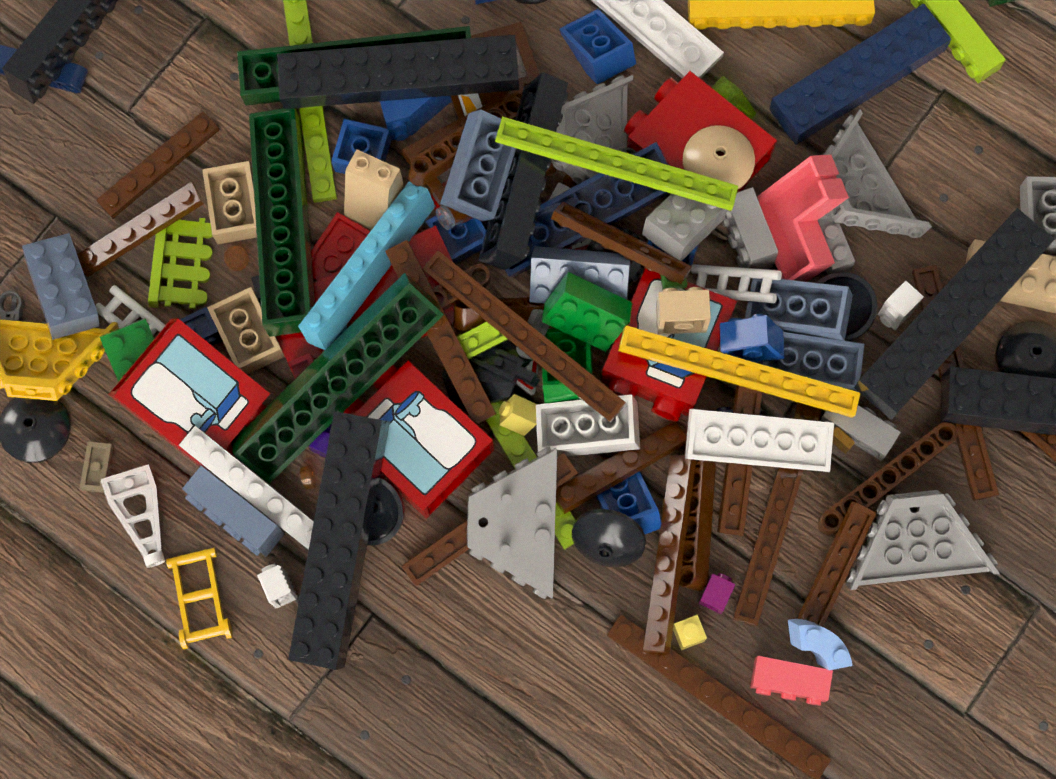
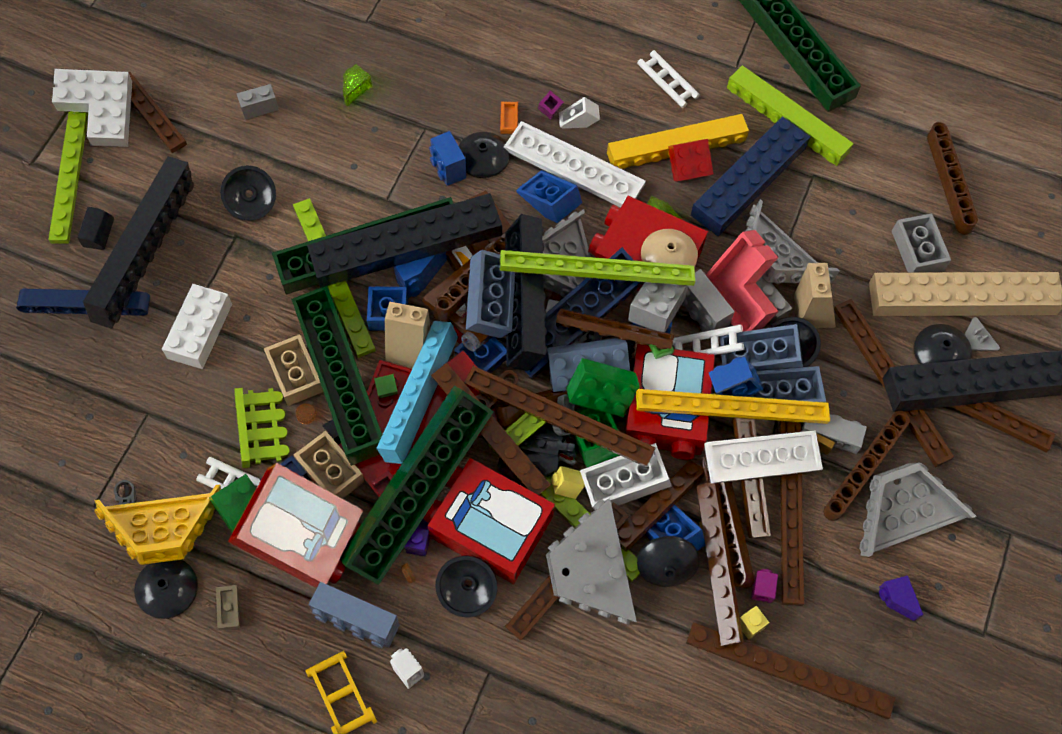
camera: 20 degrees left, 10 degrees down
sand blue brick [22,233,100,340] -> none
plate [77,182,205,277] -> none
reddish brown plate [96,111,219,219] -> none
white plate [101,464,165,568] -> none
white plate [179,426,314,550] -> none
black brick [288,411,390,670] -> none
tan brick [656,287,711,334] -> none
coral brick [750,656,833,706] -> none
light blue brick [788,619,853,670] -> none
reddish brown plate [789,501,876,637] -> none
black brick [854,208,1055,420] -> none
white brick [877,281,924,330] -> none
none -> white brick [162,284,232,369]
none -> bright green tile [374,374,398,398]
none -> red brick [668,139,713,181]
none -> tan slope [794,263,836,328]
none -> dark purple slope [879,576,923,621]

